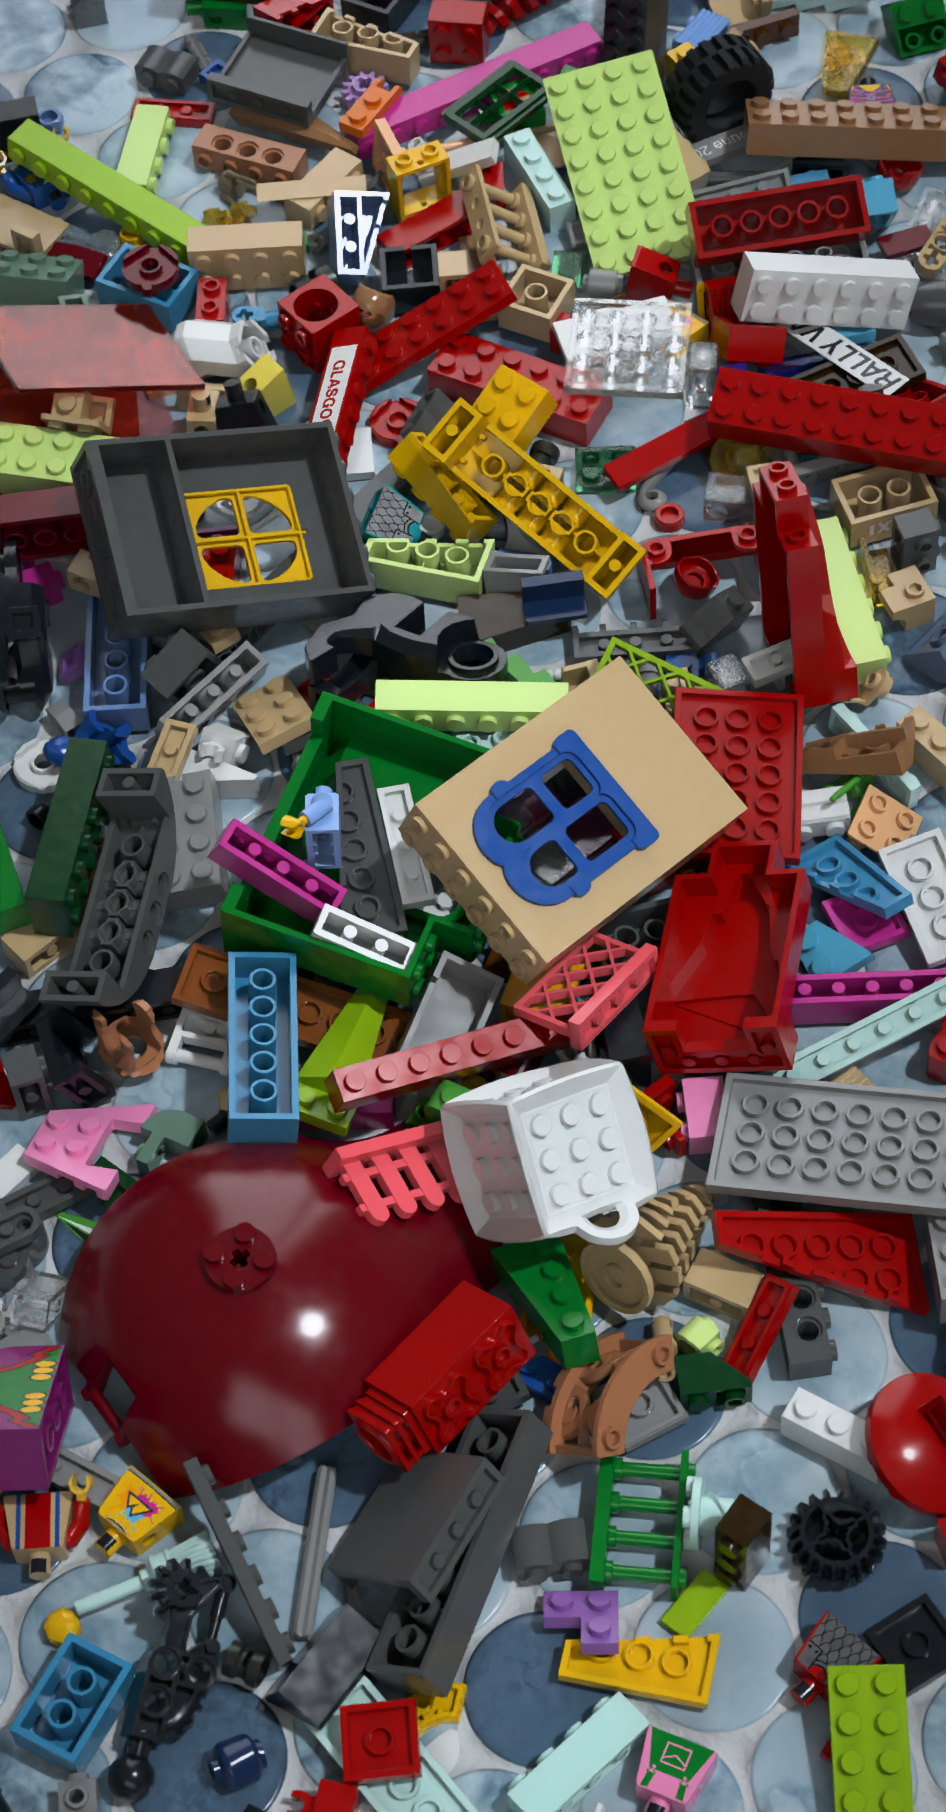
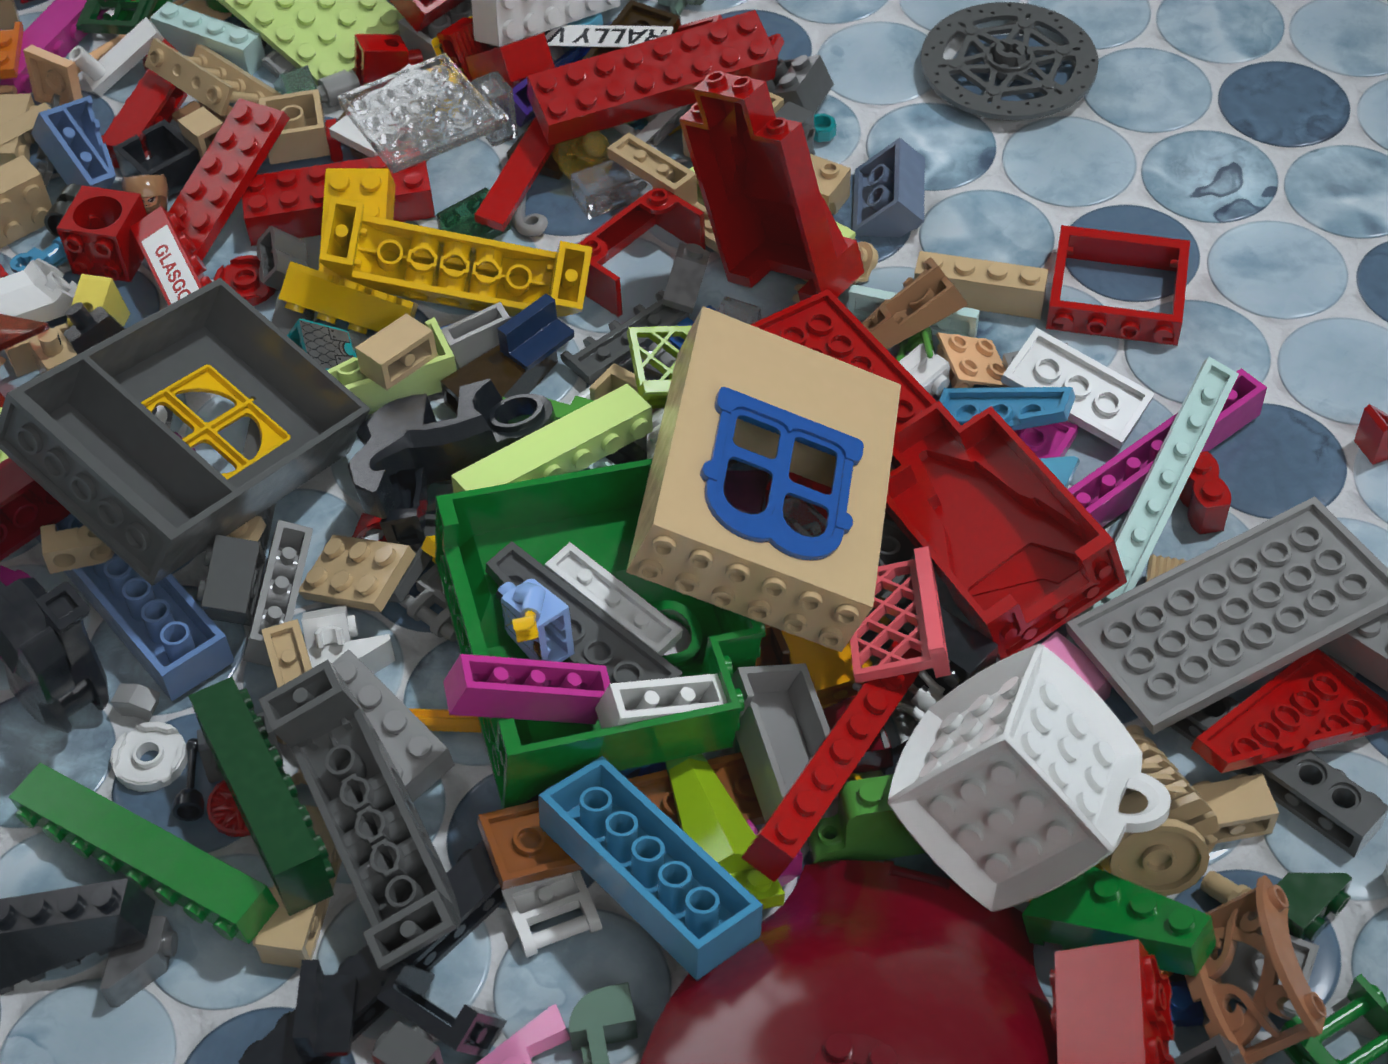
camera: 40 degrees left, 5 degrees down
blue animal [42,709,136,767] -> none
medium lavender plate [59,642,85,686] -> none
nougat piece [92,999,165,1078] -> none
black arm [205,1088,228,1136] -> none
coral fence [322,1121,462,1226] -> none
yellow window [386,140,452,223] -> none
red tile [654,503,685,533] -> none
red hair [673,555,720,600] -> none
yellowish green plate [674,1316,725,1357] -> none
red tile [723,1273,800,1384] -> none
white panel [740,638,793,691] -> none
none -> tan brick [355,313,438,390]

